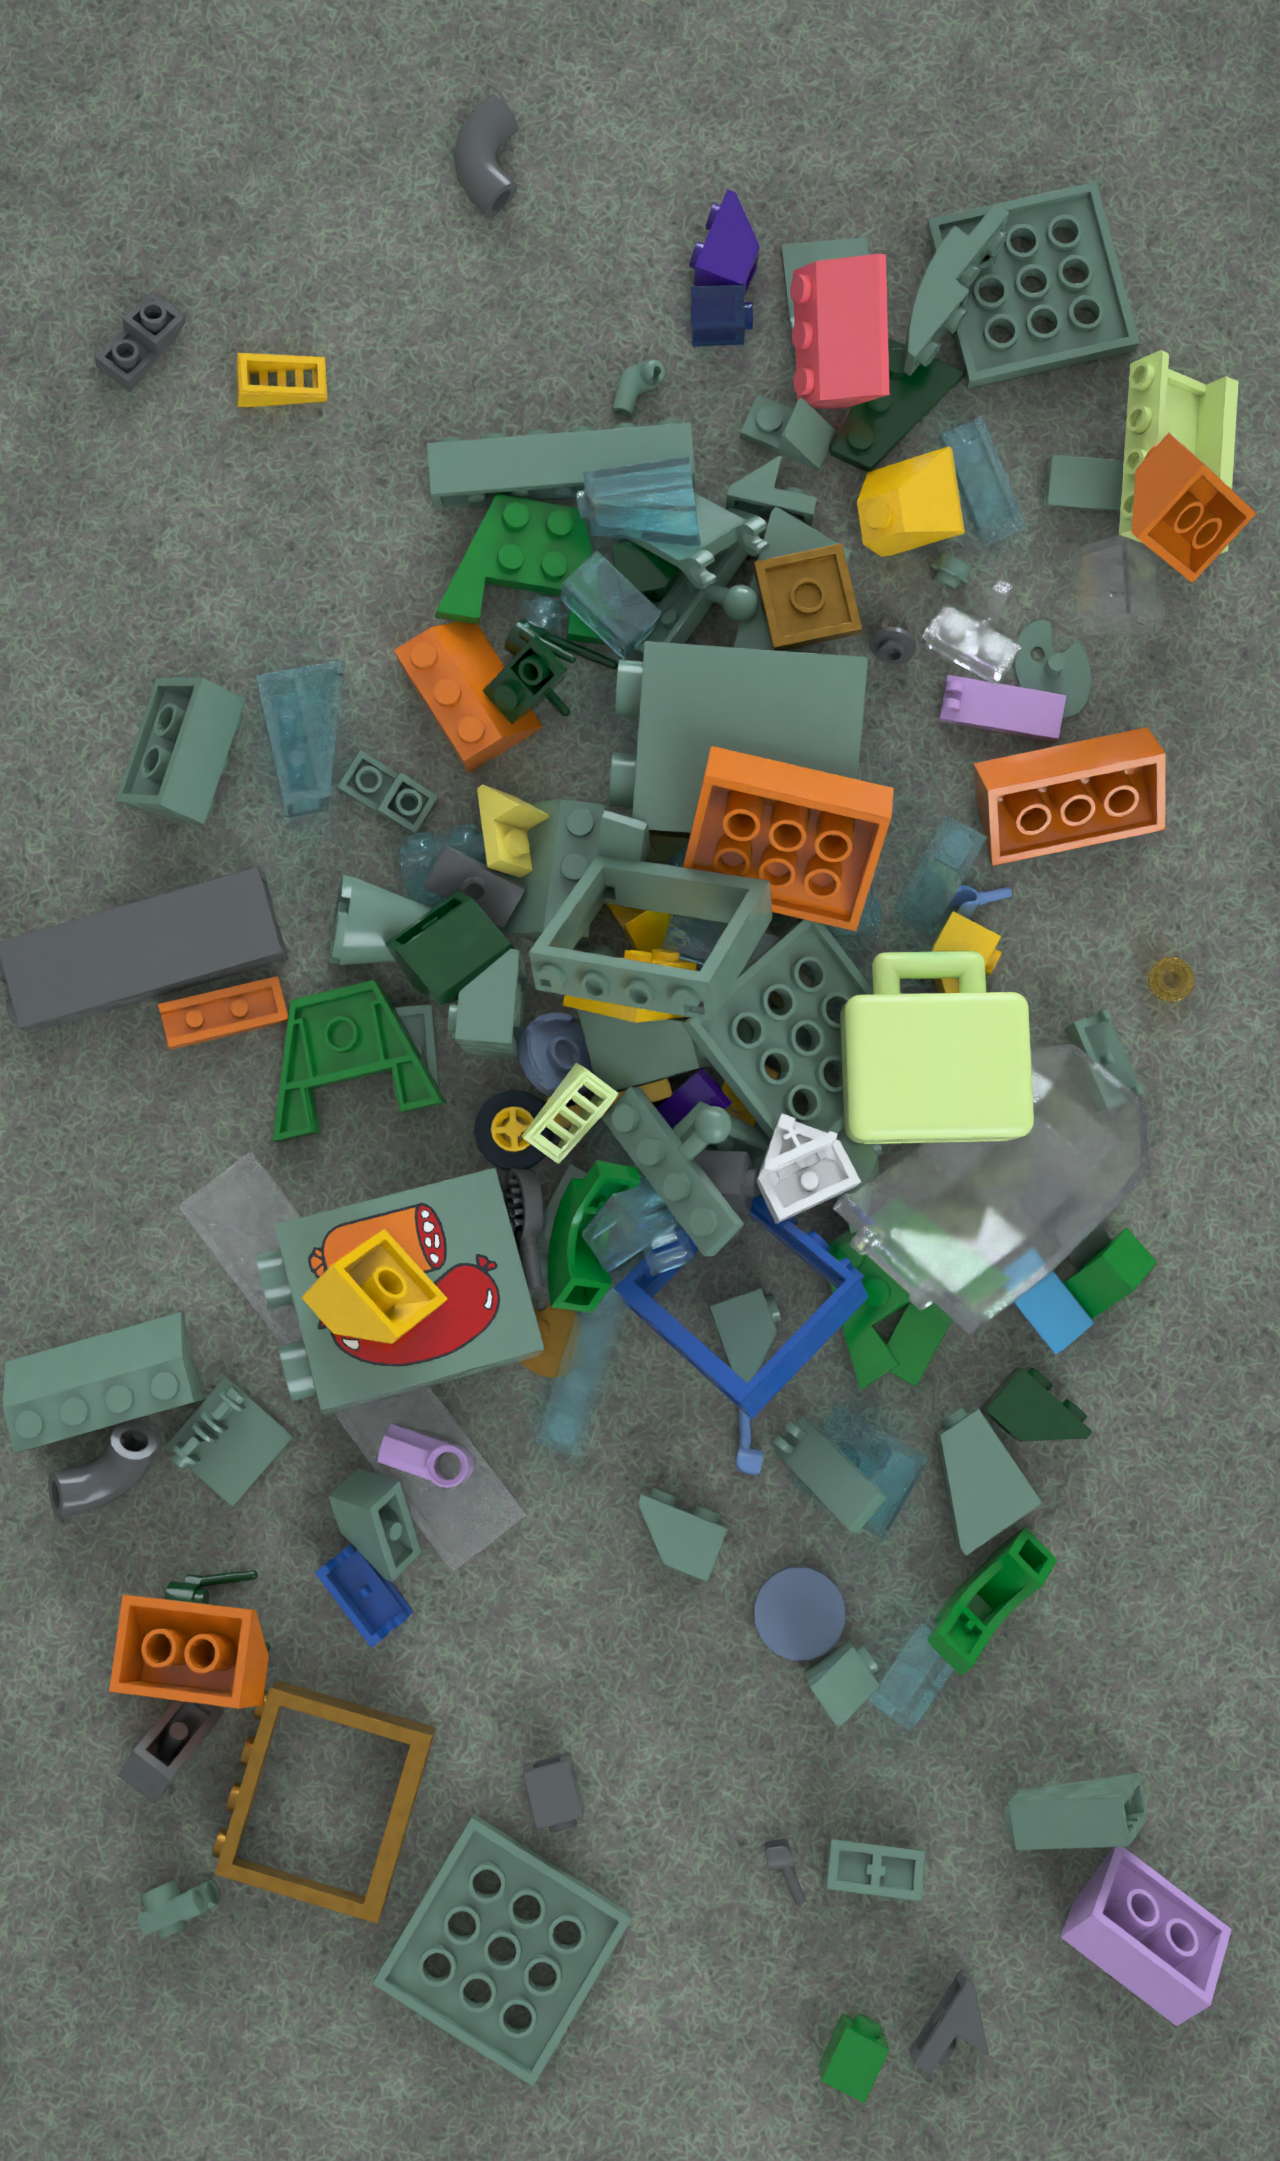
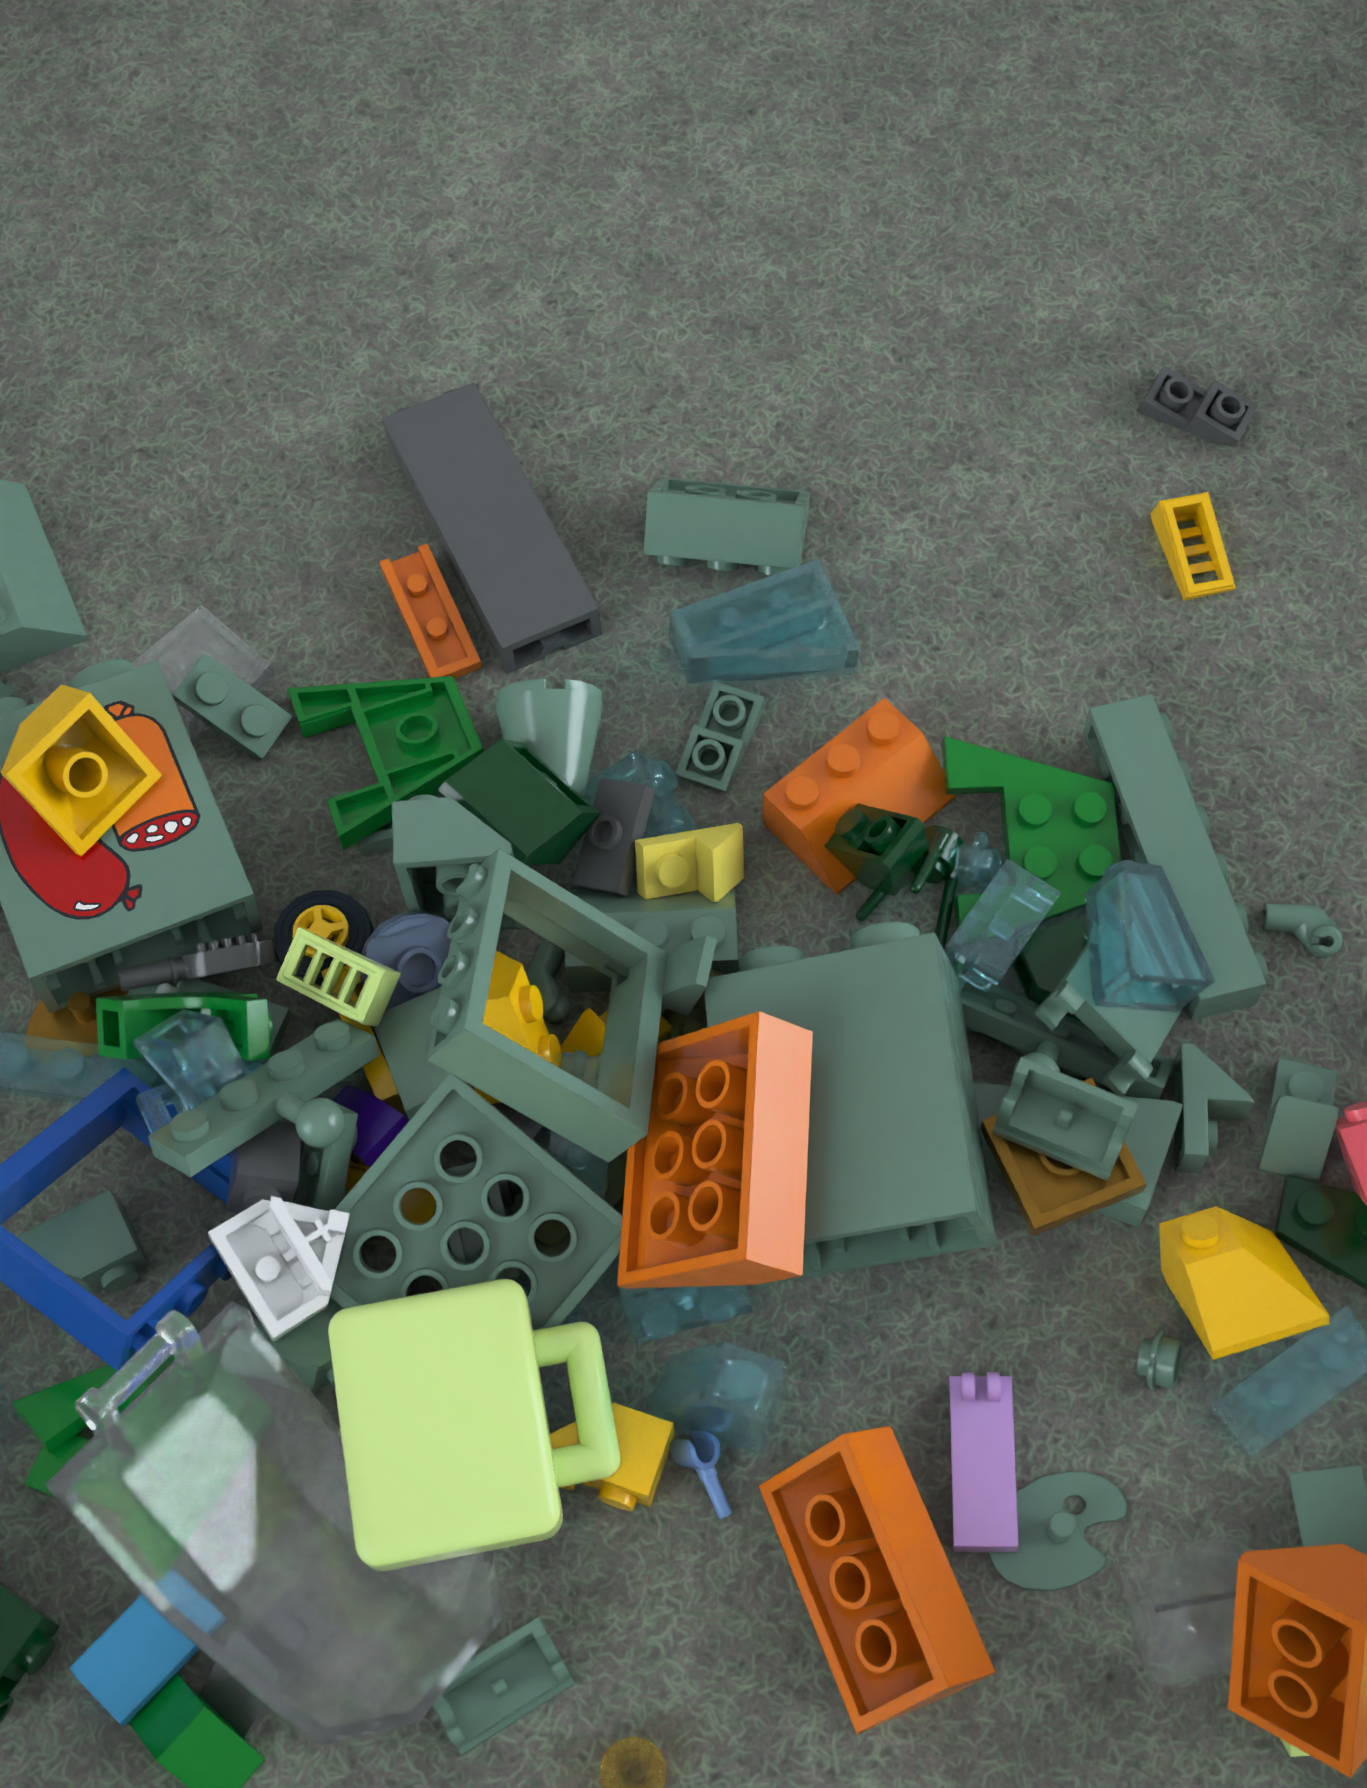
camera: 80 degrees right, 20 degrees down
dark grey plate [871,617,916,665] -> none
clear plate [921,581,1022,686] -> none
none -> sand green plate [172,652,293,761]
none -> sand green hinge [992,1057,1139,1181]

